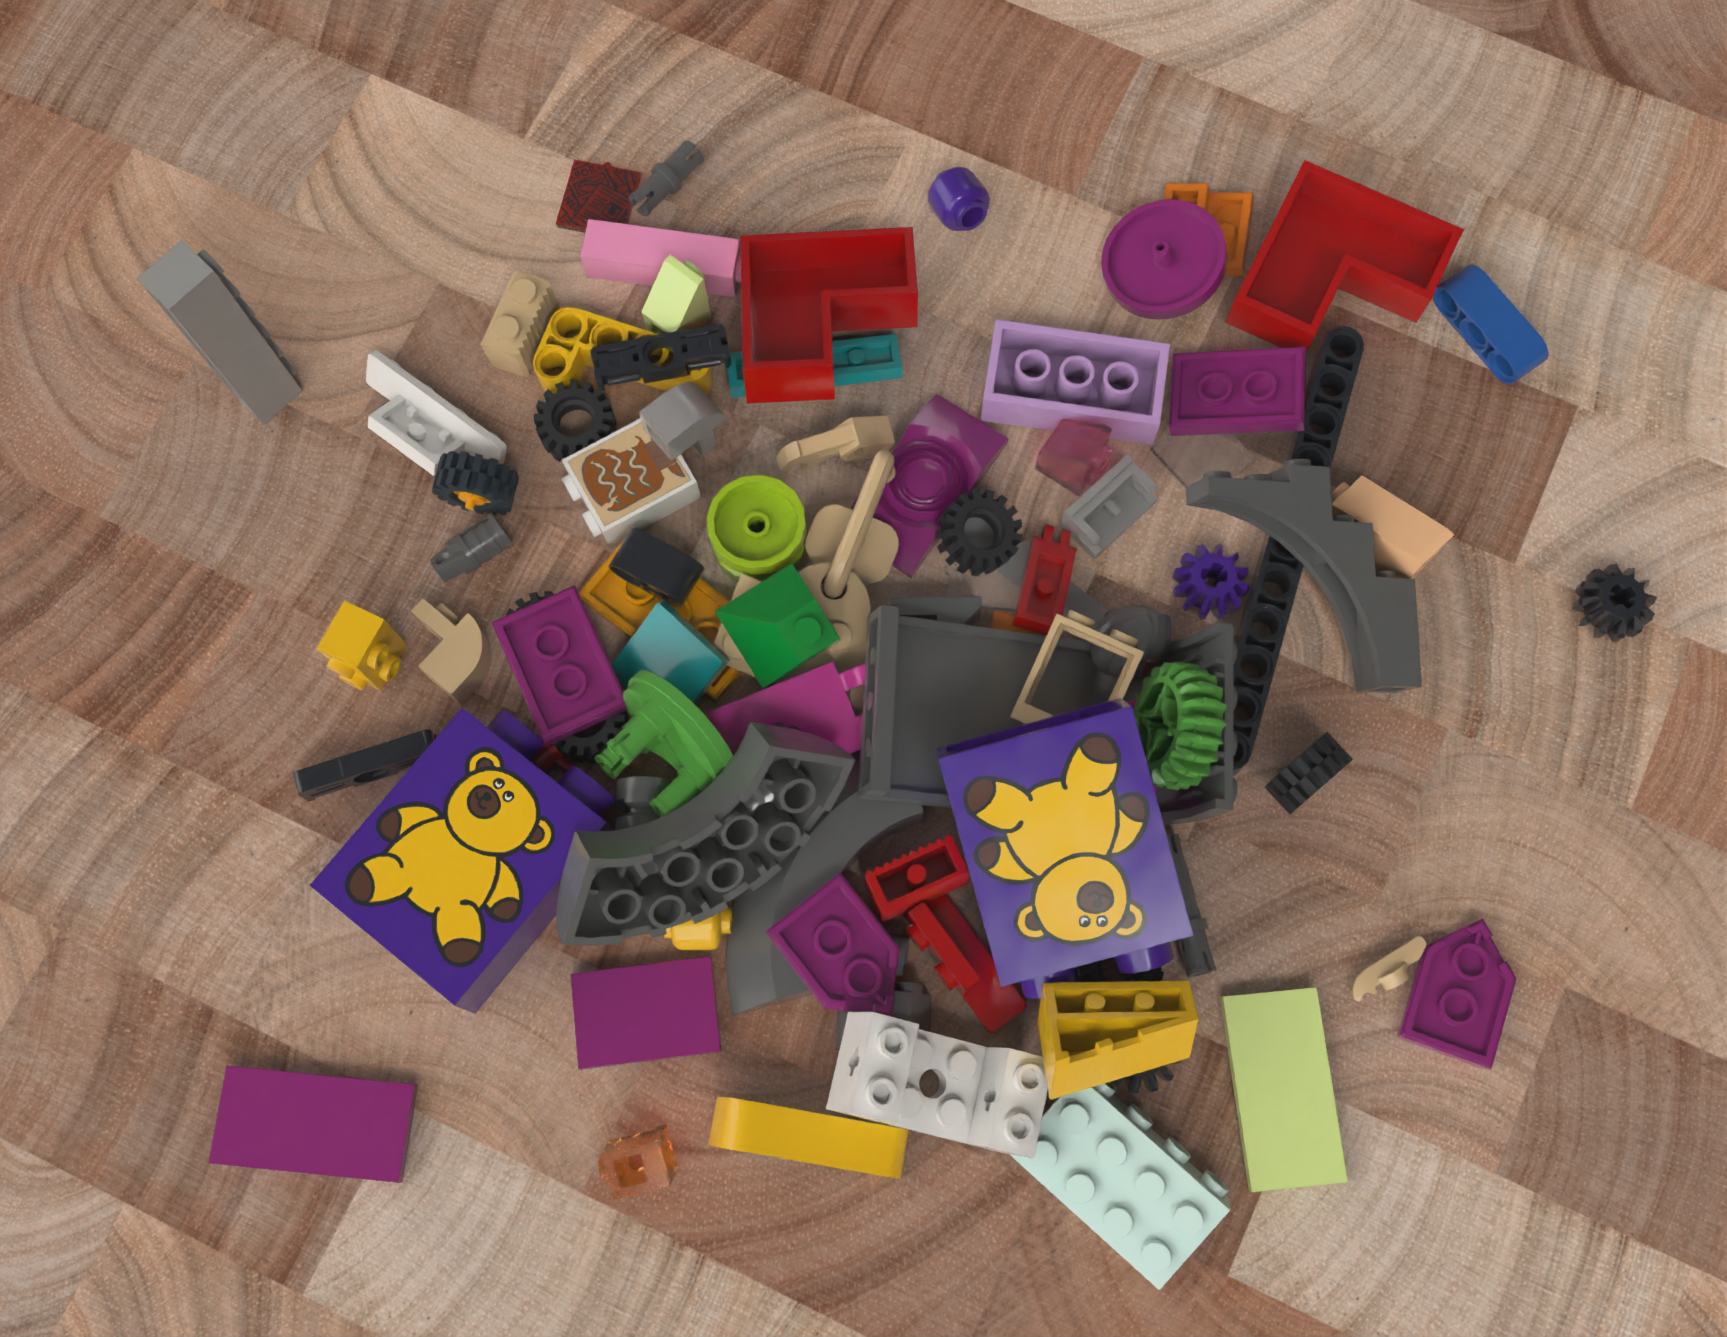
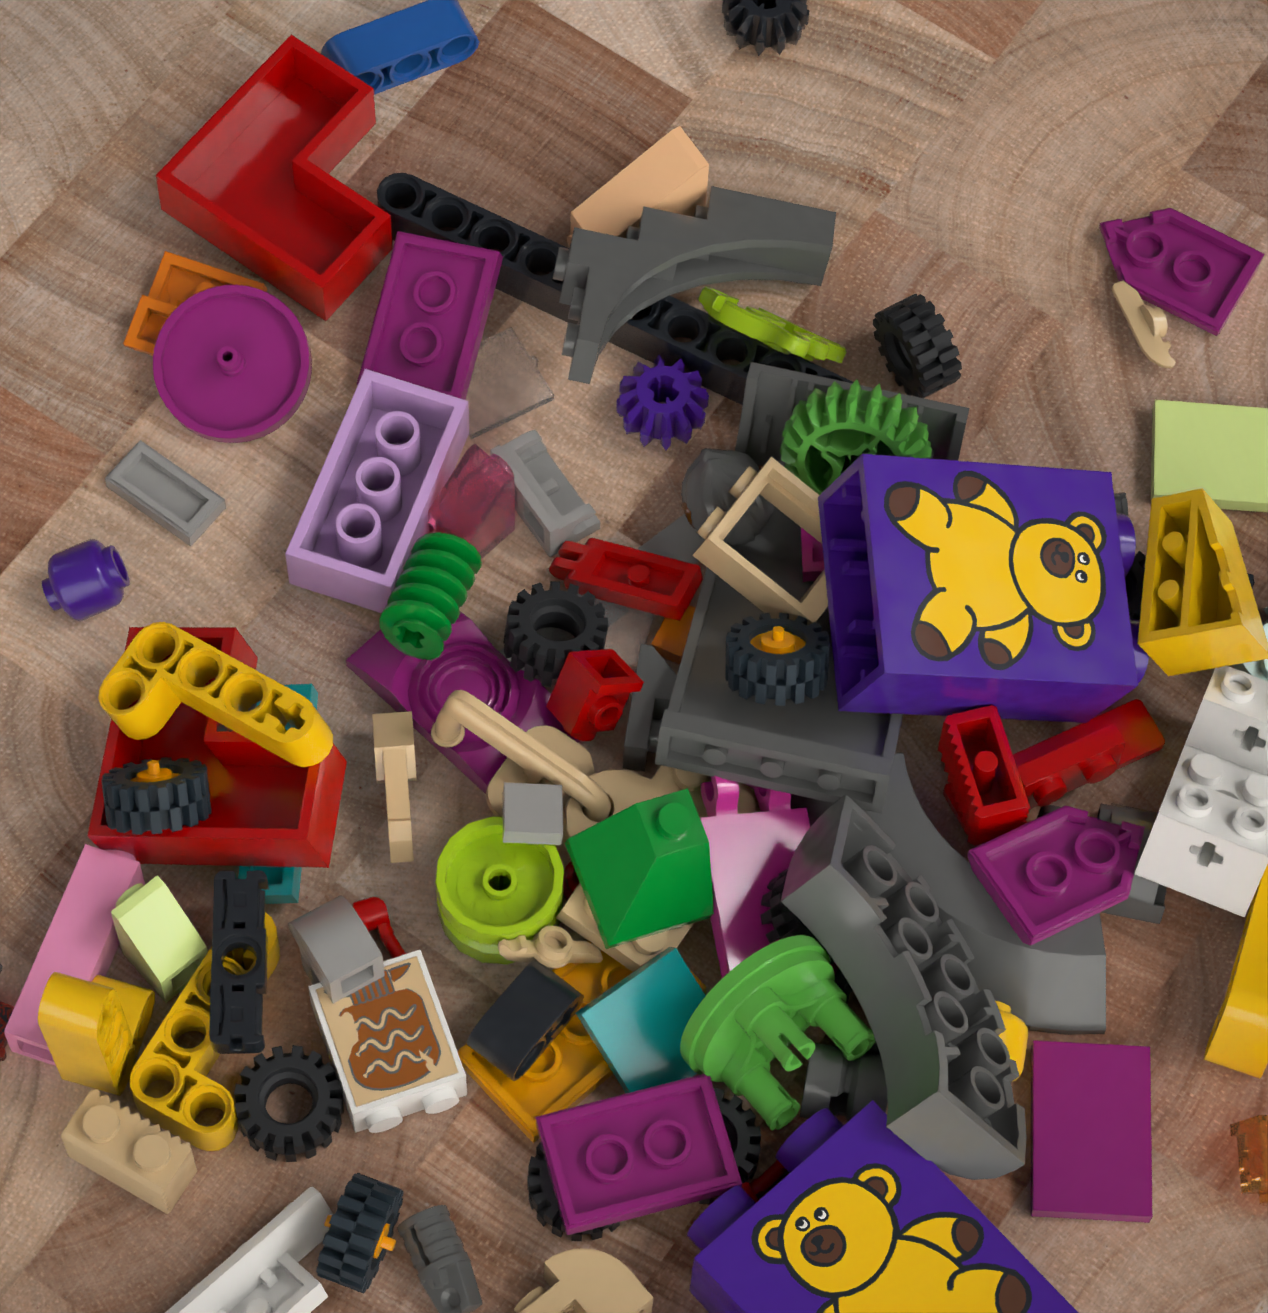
camera: 85 degrees left, 10 degrees down
none -> yellow beam [37,972,155,1096]
none -> yellow beam [98,622,333,767]
none -> black wheel [102,757,211,835]
none -> light grey tile [105,440,226,546]
none -> red hand [352,897,406,958]
none -> green piece [379,532,482,660]
none -> tan piece [498,926,603,968]
none -> light grey tile [502,782,563,845]
none -> red brick [546,649,644,741]
none -> lime tile [698,286,847,364]
none -> black wheel [725,613,830,706]

